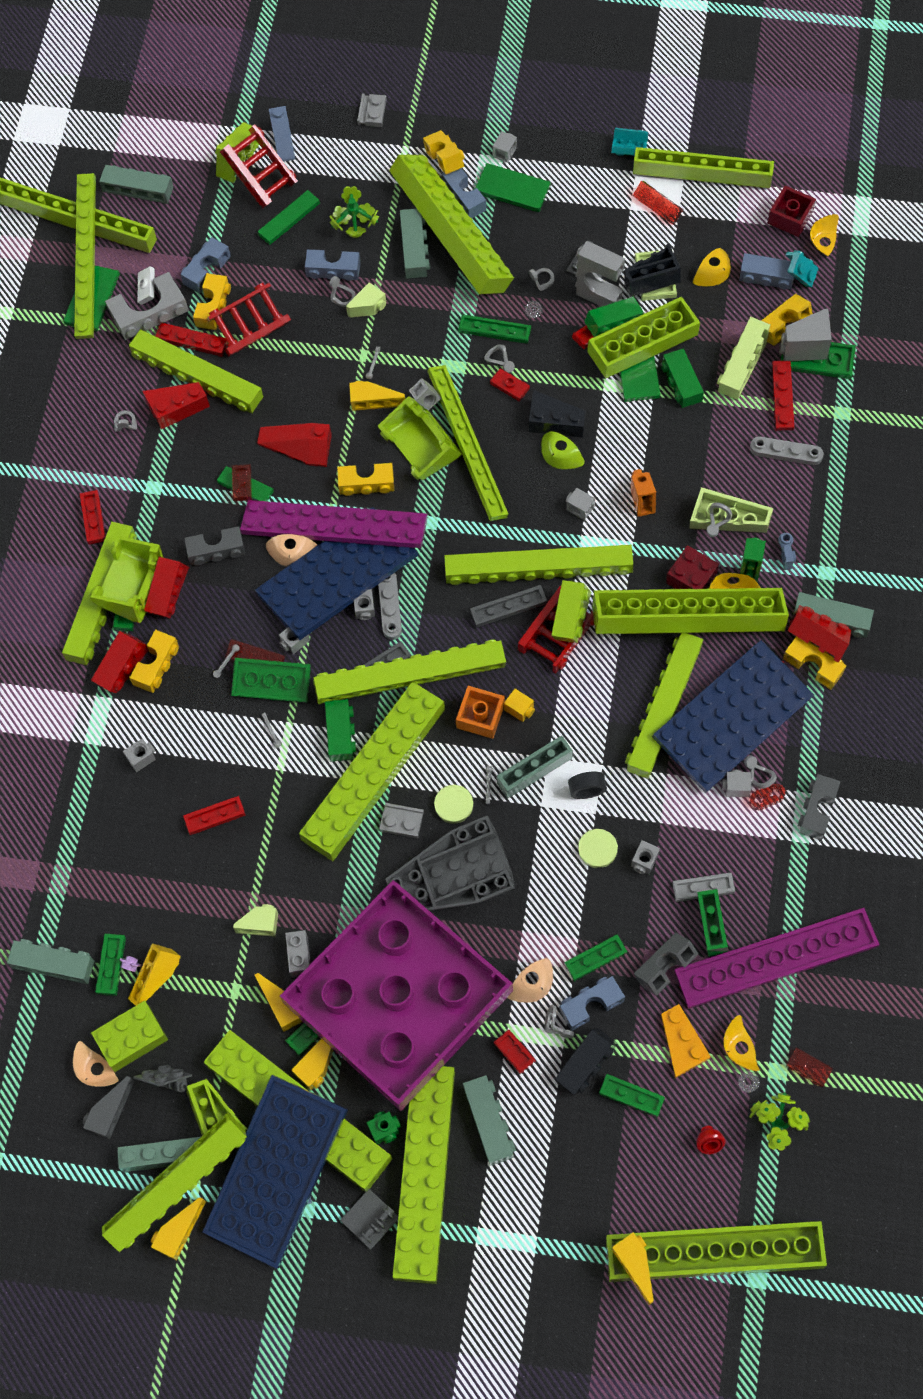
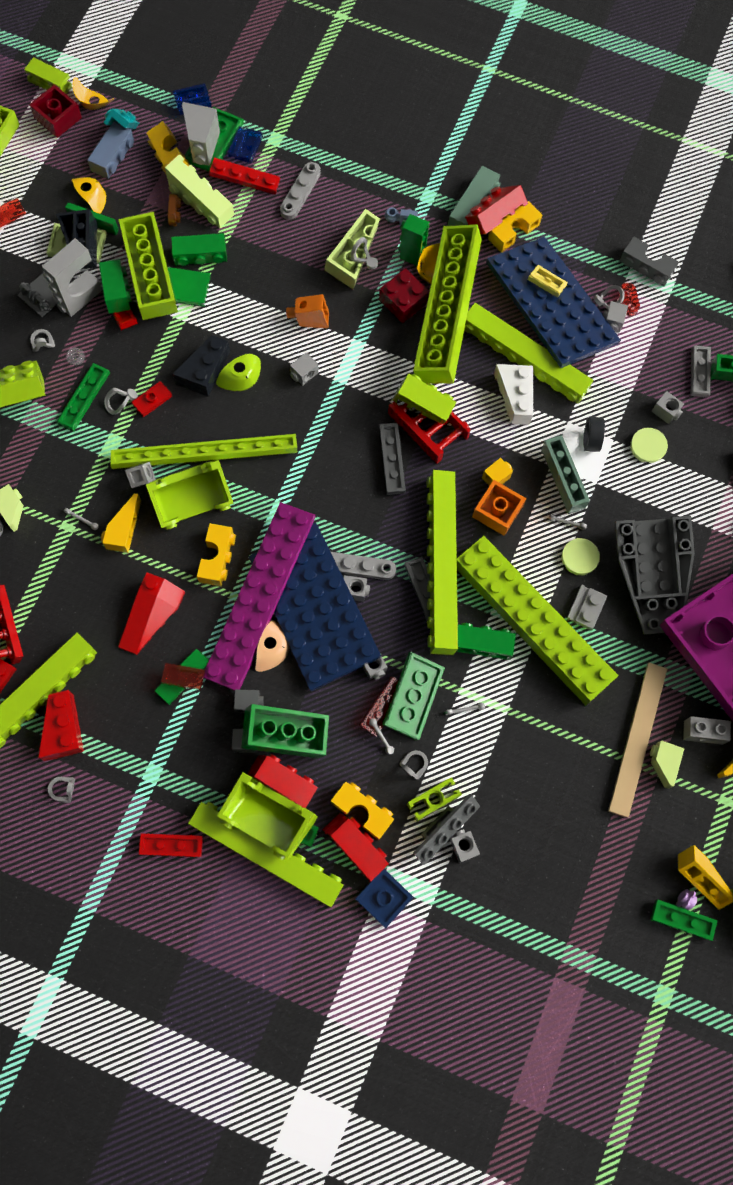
camera: 85 degrees left, 5 degrees up
sand green brick [7,939,95,984] -> none
red plate [183,796,246,835] -> none
lime brick [445,544,633,585] -> none
none -> lime piece [24,57,72,94]
none -> green tile [65,203,119,235]
none -> reddish brown plate [168,194,181,227]
none -> clear blue plate [173,83,212,115]
none -> clear blue plate [228,126,263,163]
none -> green brick [241,704,329,758]
none -> dark blue plate [355,869,414,929]
none -> light grey piece [400,750,428,779]
none -> lime piece [407,777,462,822]
none -> dark grey bracket [413,793,480,865]
none -> white wedge [494,364,533,425]
none -> light yellow tile [528,265,568,298]
none -> tan tile [608,663,668,818]

